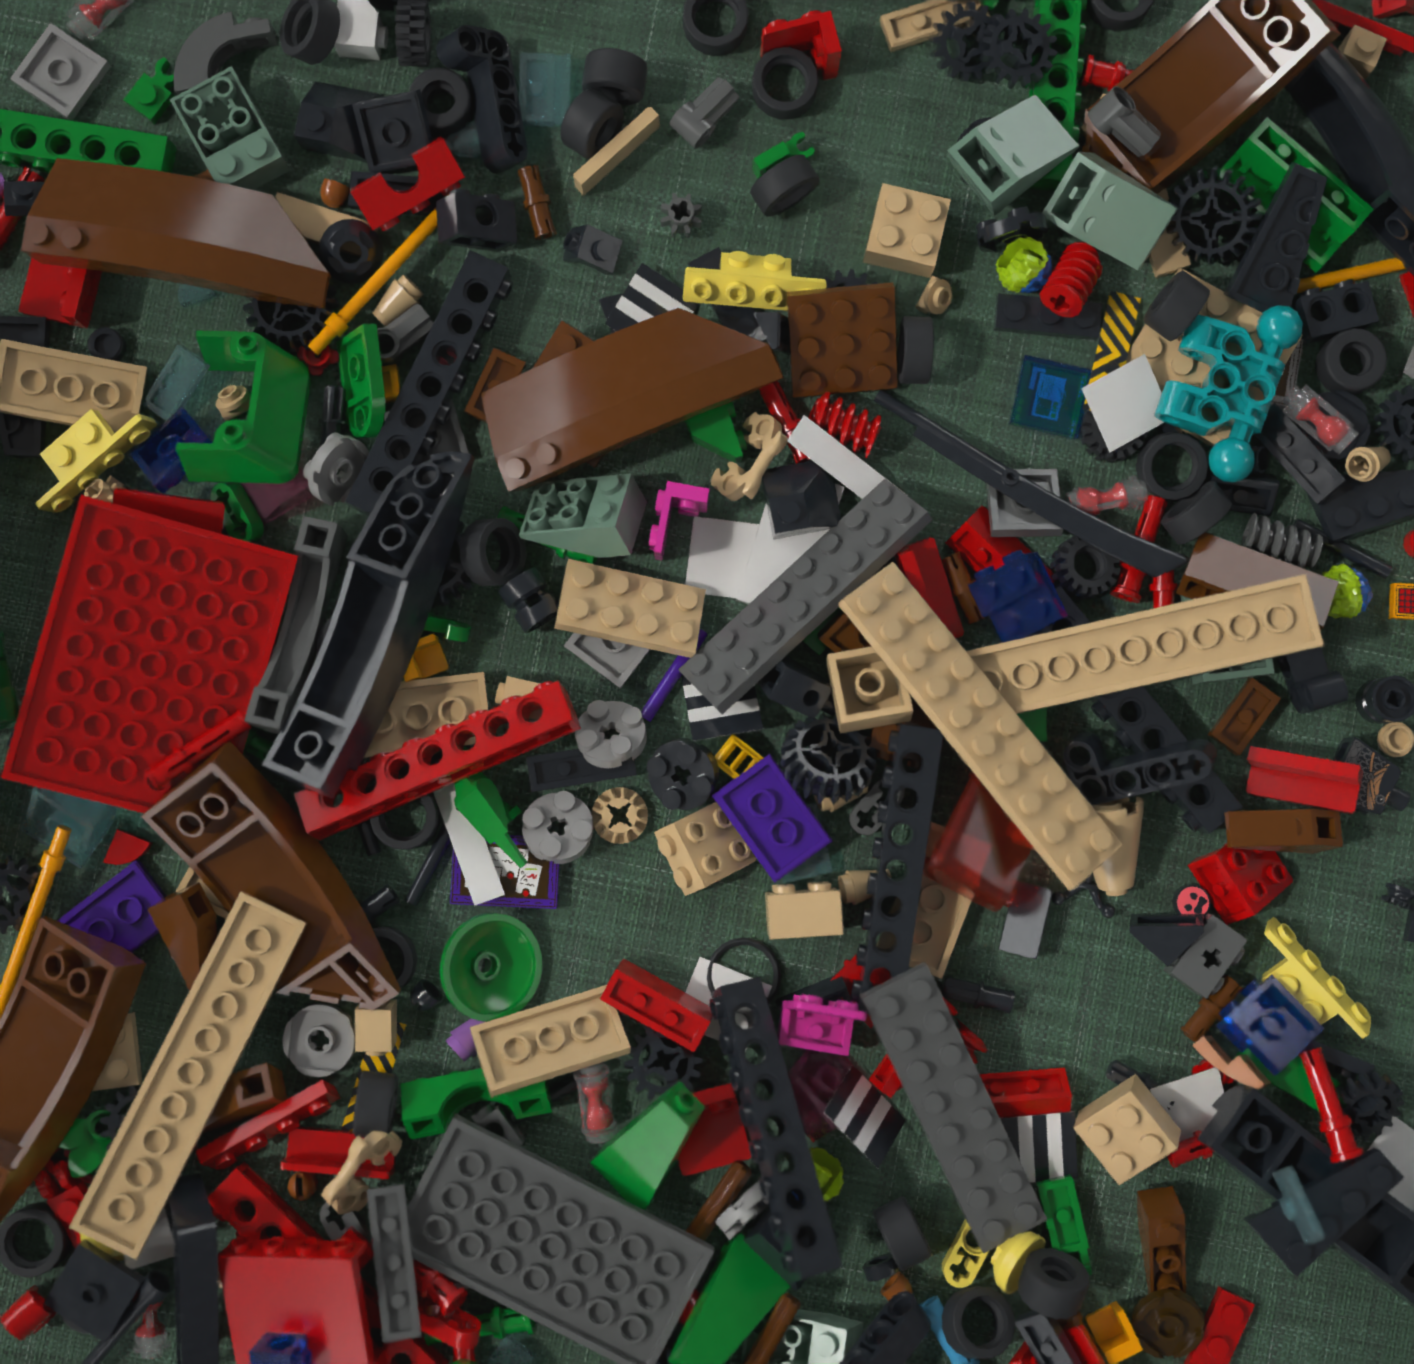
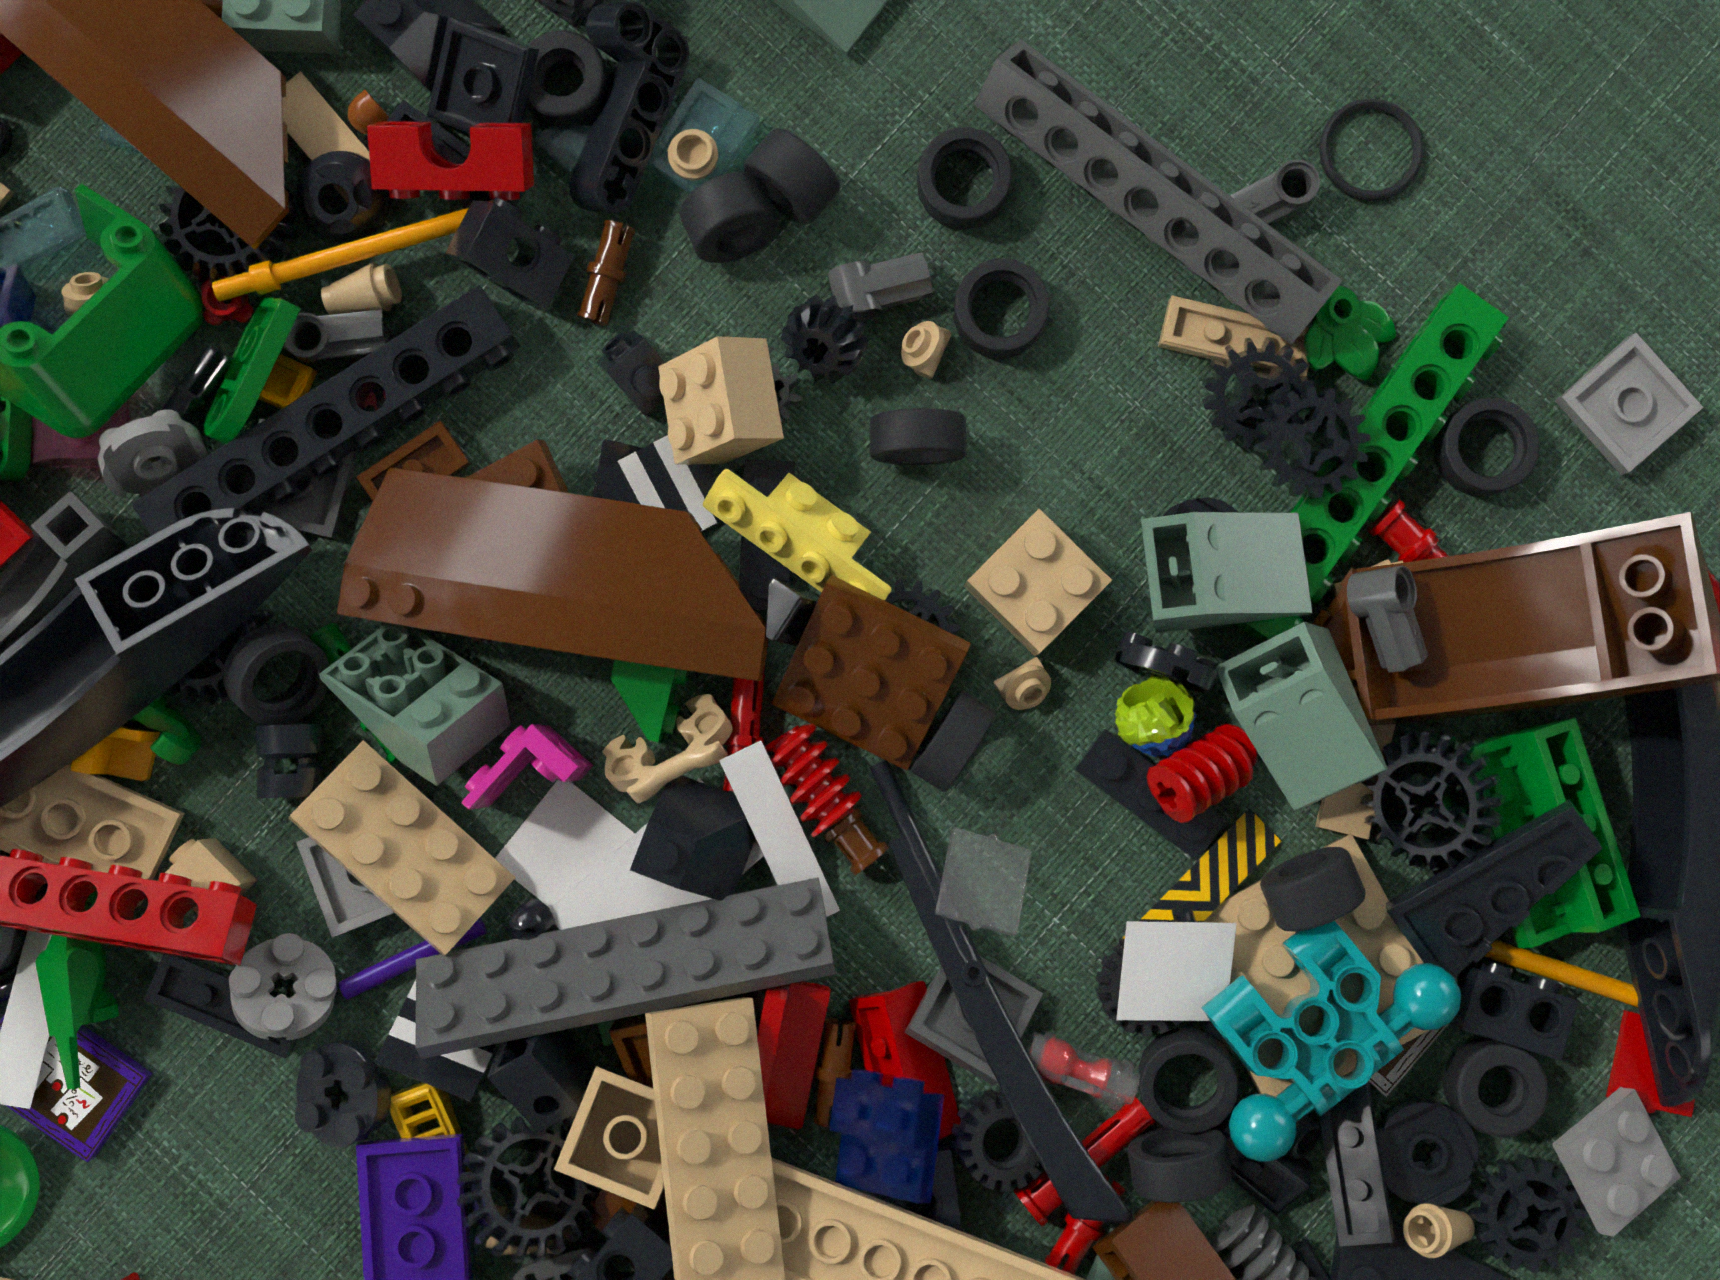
camera: 35 degrees right, 0 degrees up
light grey plate [522,791,593,864] -> none
tan tile [573,106,660,196] -> none
tan gear [592,787,648,844] -> none
tan bracket [654,802,756,896] -> none
green plate [752,132,815,179] -> none
red bracket [760,10,842,80] -> none
tile [1008,355,1092,440] -> none
clear piece [1281,384,1359,455] -> none
none -> black hinge [509,899,555,940]
none -> tan brick [658,336,784,465]
none -> tan plate [668,129,719,181]
none -> black gear [780,295,869,384]
none -> reddish brown bush [823,808,889,876]
none -> tan plate [901,321,952,379]
none -> clear piece [935,827,1032,936]

